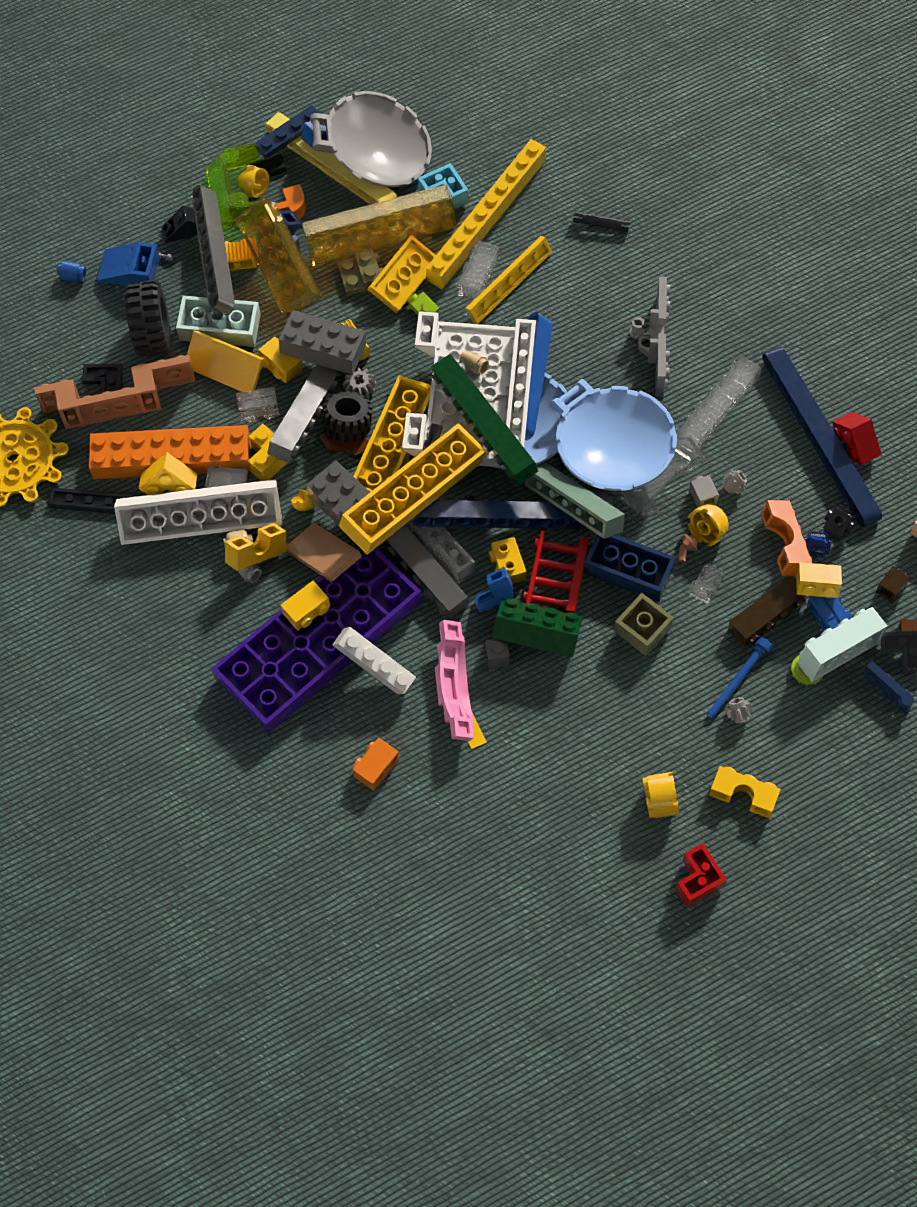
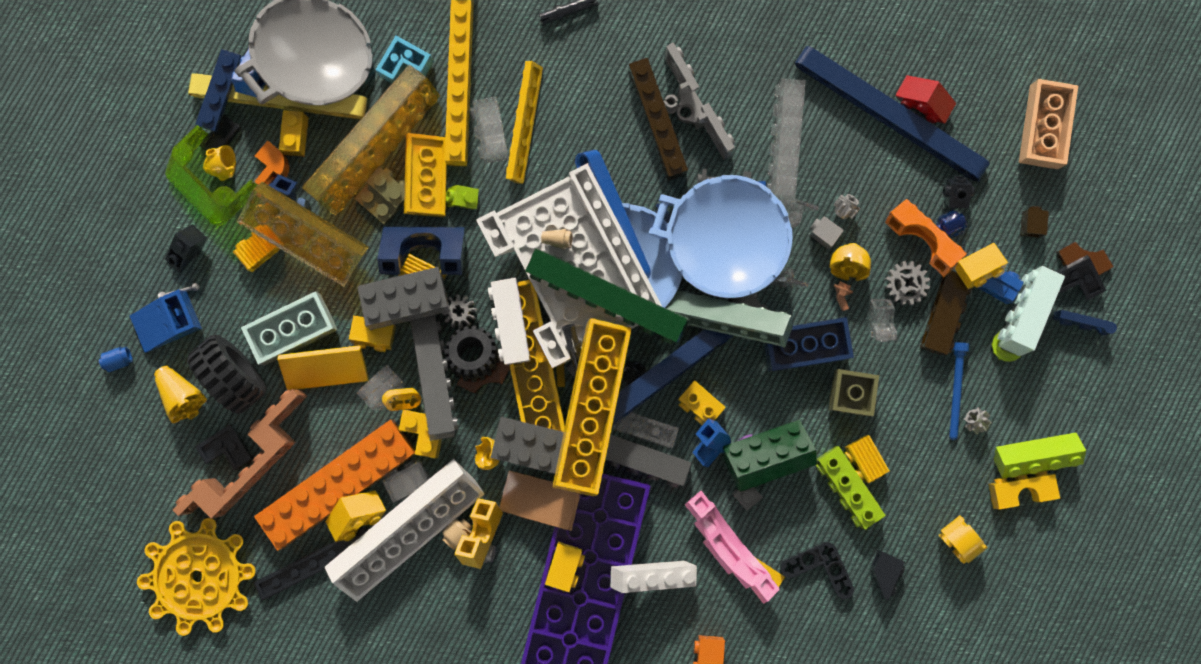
camera: 35 degrees left, 20 degrees up
dark grey beam [192,185,235,315] -> none
red fence [522,530,589,613] -> none
red brick [676,843,727,908] -> none
none -> yellow cone [154,366,207,423]
none -> yellow brick [279,110,309,157]
none -> dark blue arch [377,227,466,275]
none -> yellow beam [382,388,421,411]
none -> white brick [488,278,531,365]
none -> dark brown arch [628,57,688,181]
none -> black beam [780,541,854,599]
none -> lime brick [816,446,886,529]
none -> yellow brick [844,435,889,483]
none -> black slope [870,550,905,600]
none -> light grey gear [884,261,930,305]
none -> lime brick [994,433,1086,479]

